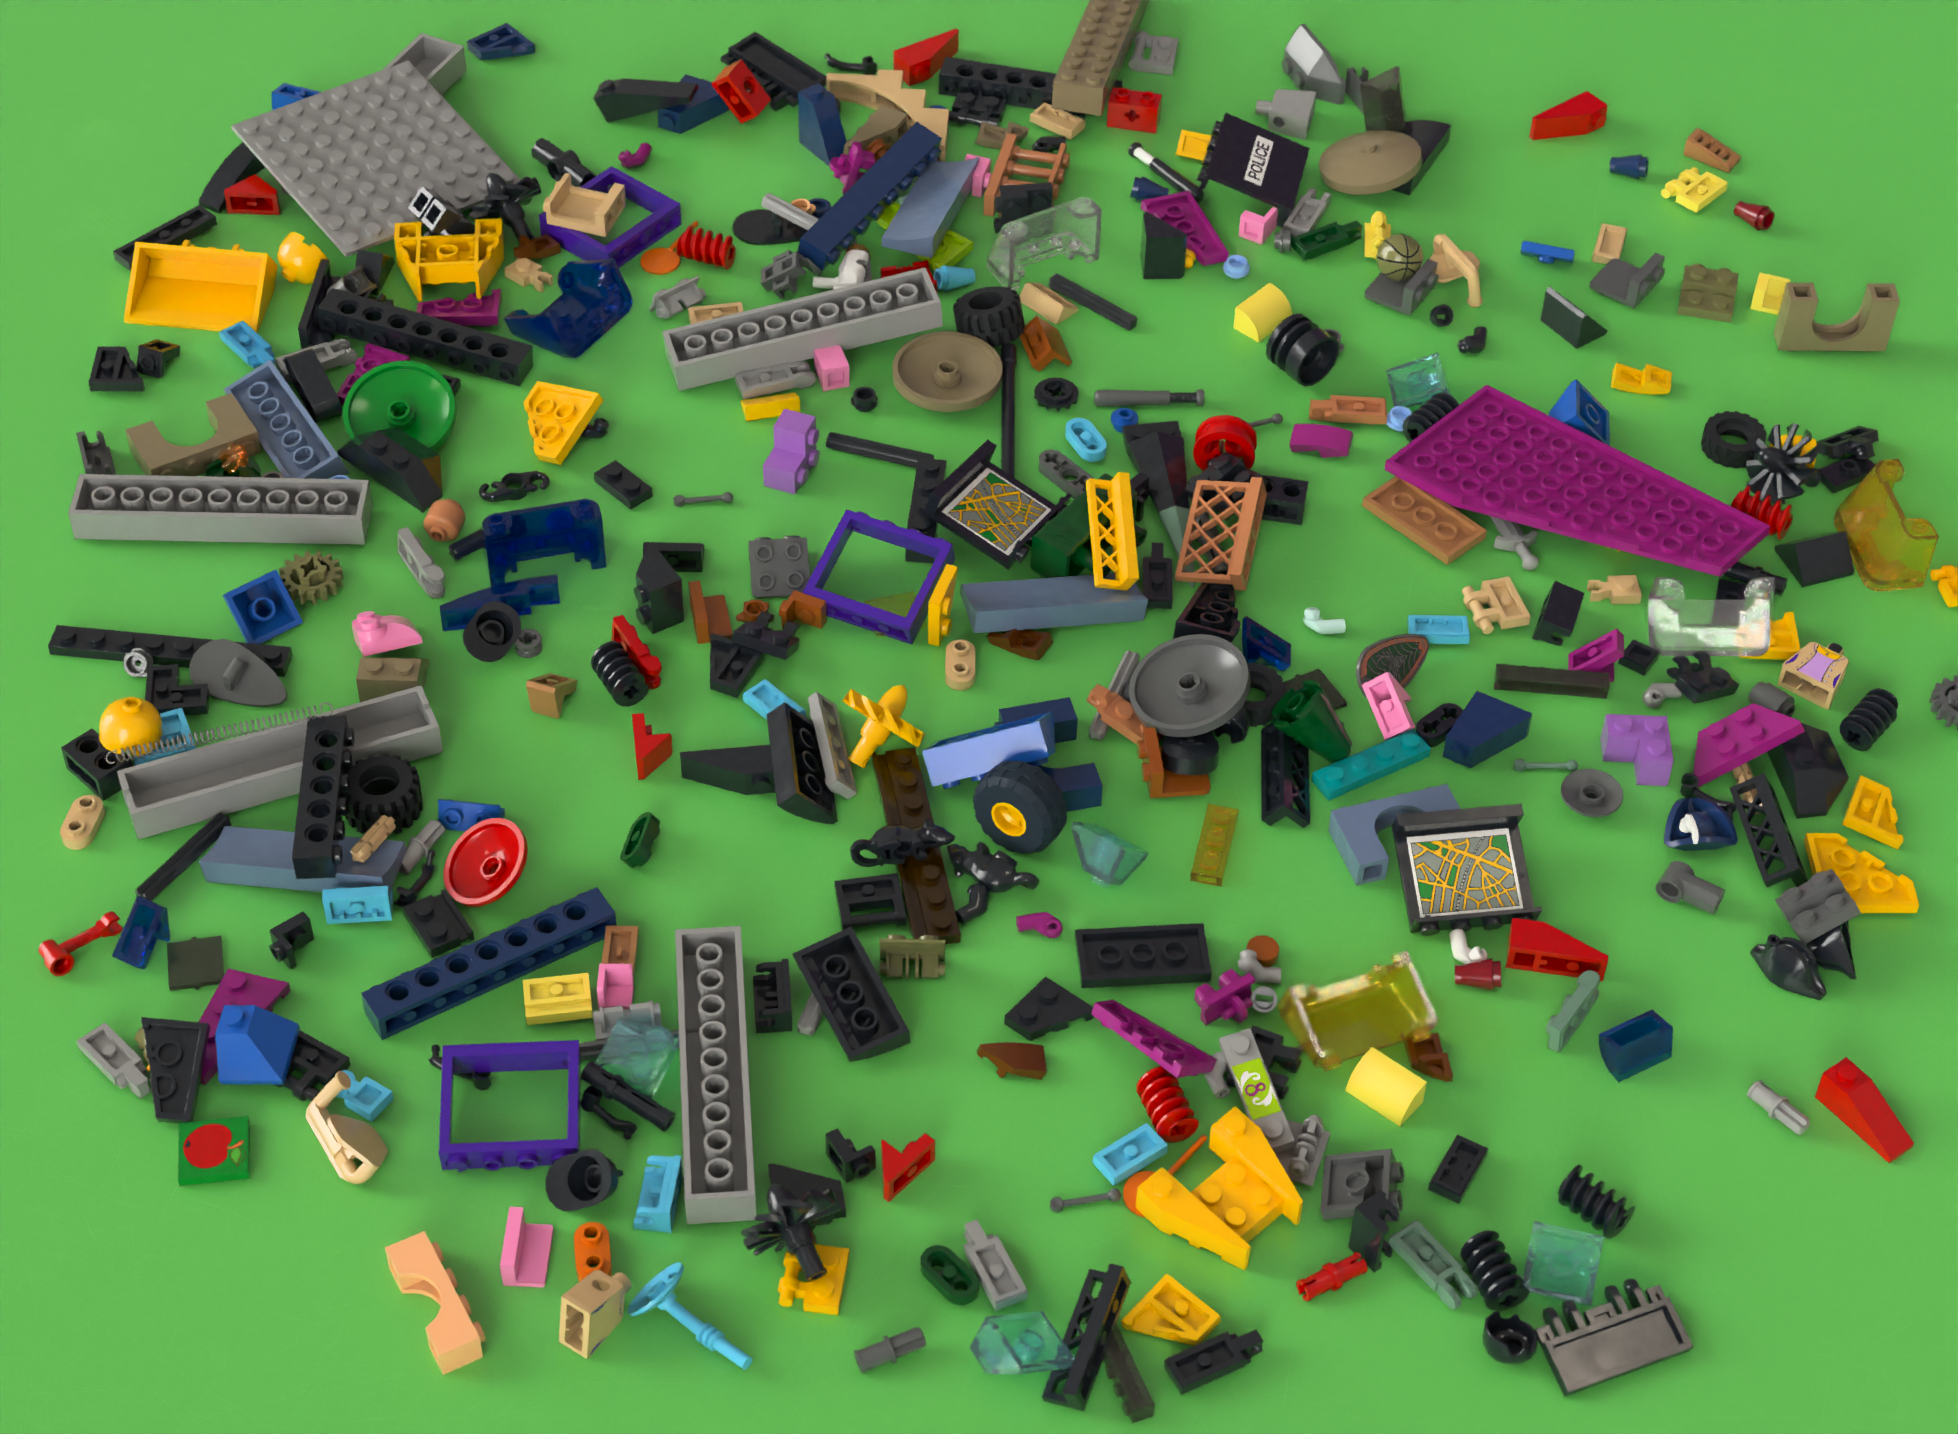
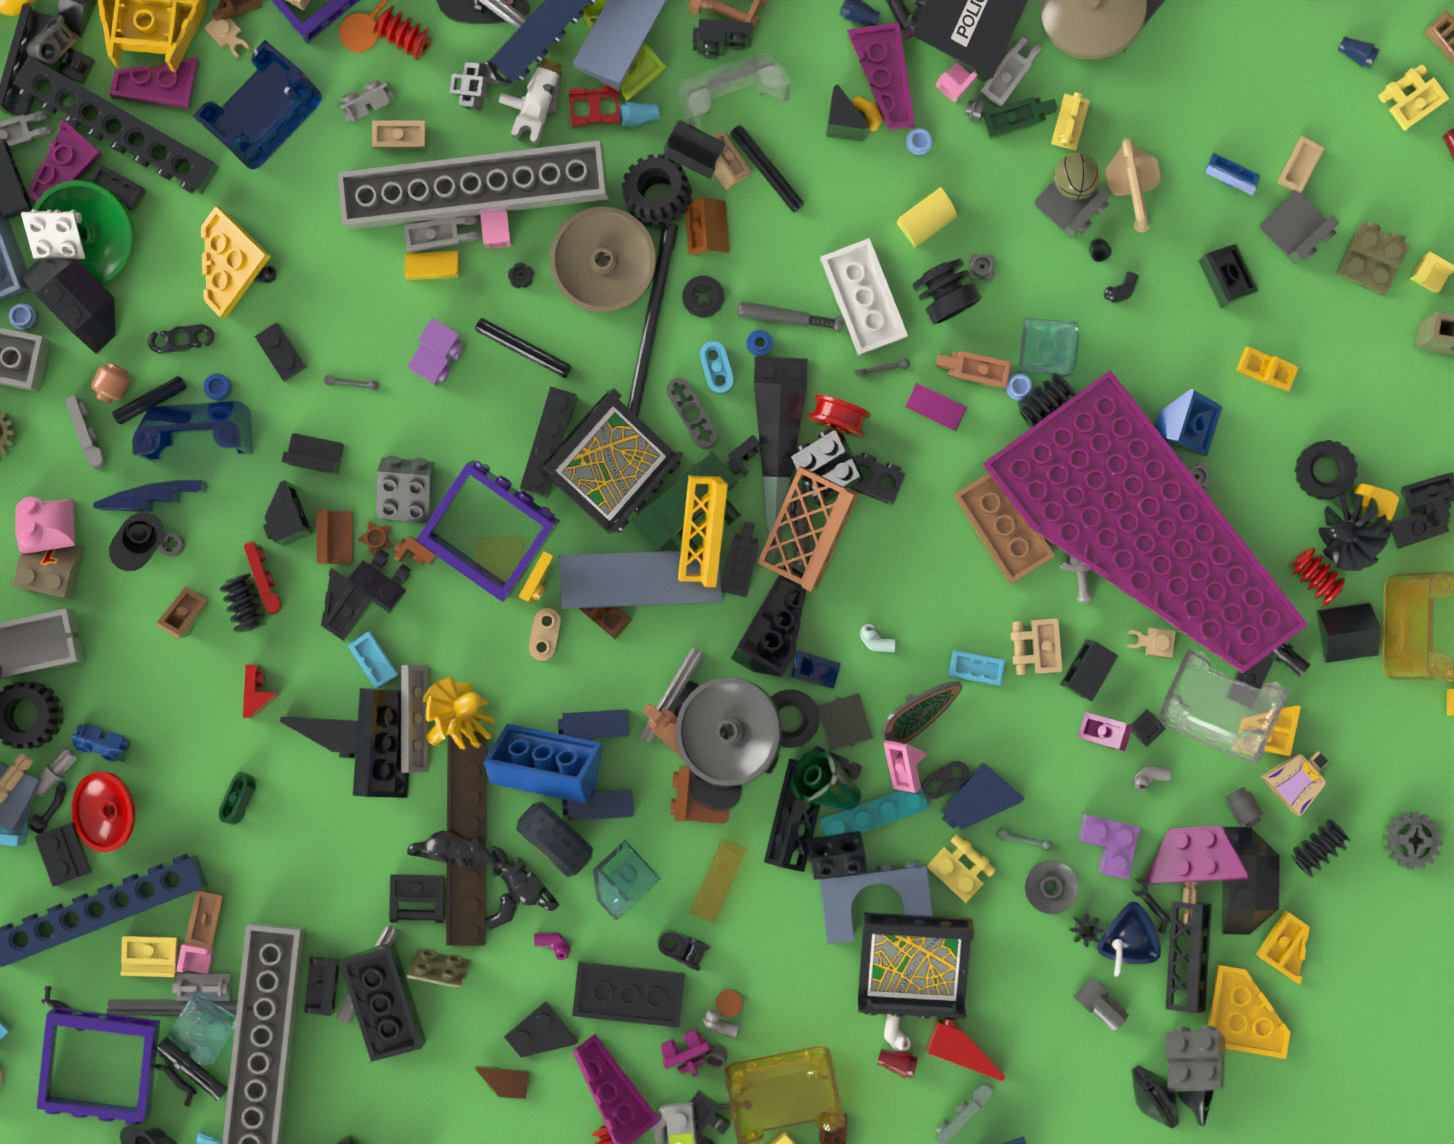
camera: 10 degrees right, 40 degrees up
clear smoke piece [1494,664,1609,699] -> none
black plate [1666,650,1739,704] -> none
none -> white hinge [21,210,85,259]
none -> black piece [657,929,711,971]
none -> black panel [663,120,725,179]
none -> black brick [807,831,867,880]
none -> white plate [820,238,908,356]
none -> light yellow plate [926,833,996,903]
none -> black gear [1069,913,1104,947]

